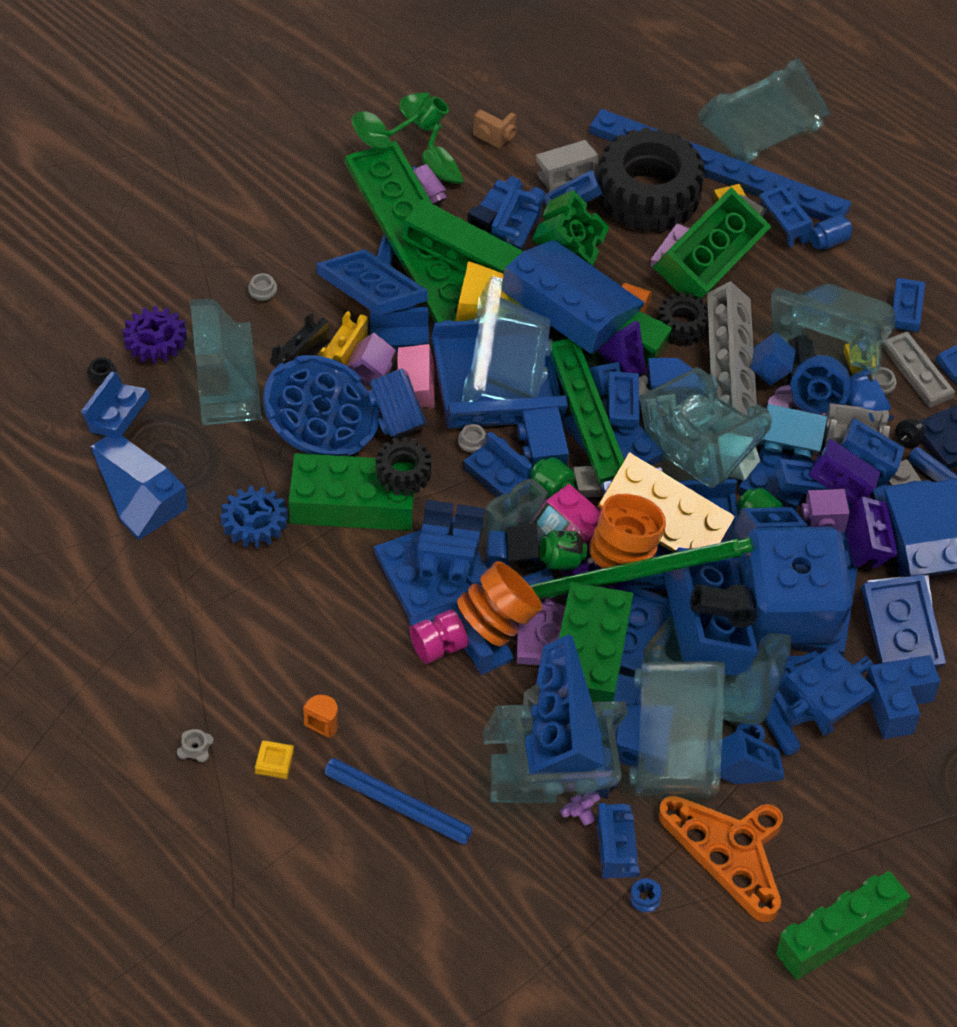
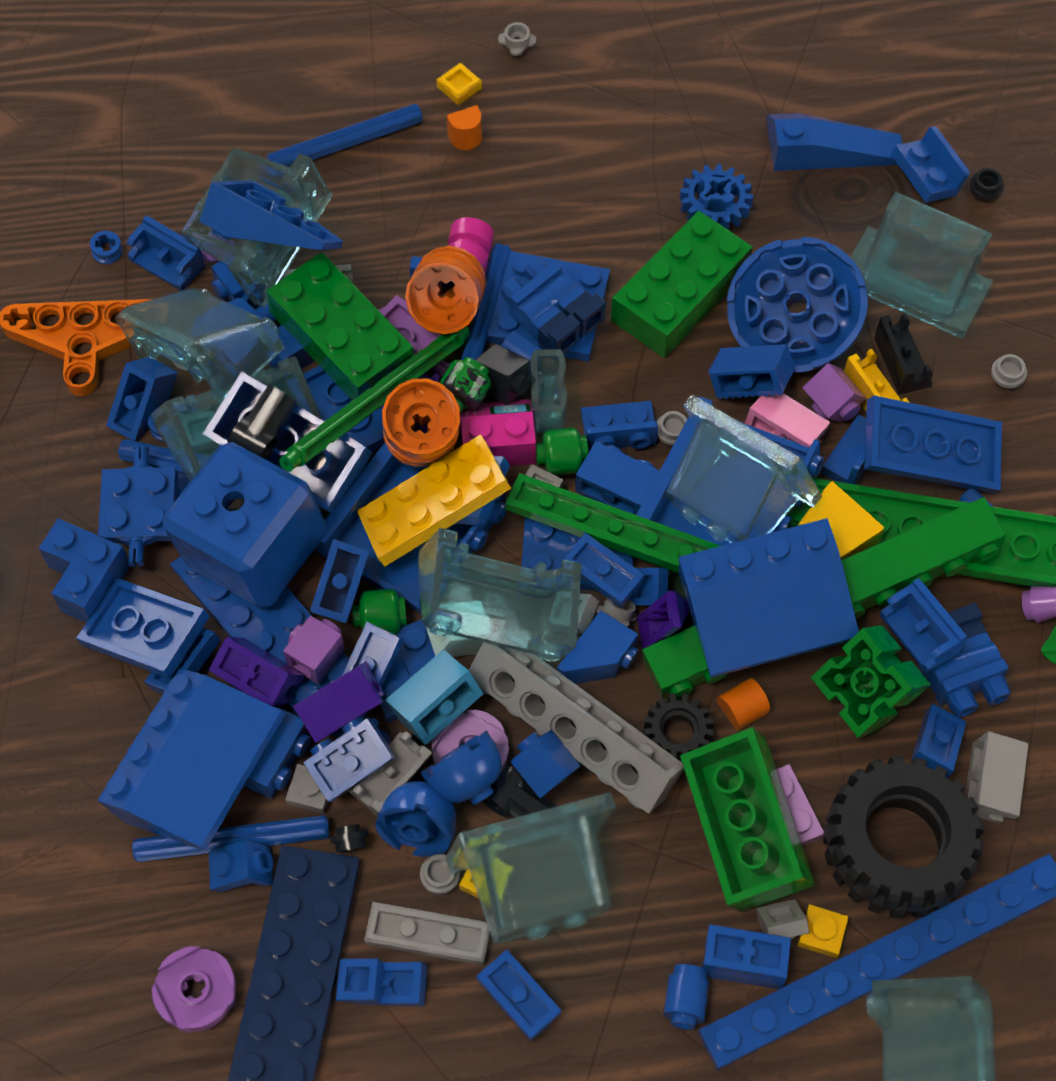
camera: 130 degrees right, 10 degrees up
dark purple gear [123,306,187,364] -> none
black tyre [376,437,432,496] -> none
clear light blue head [672,394,717,439] -> none

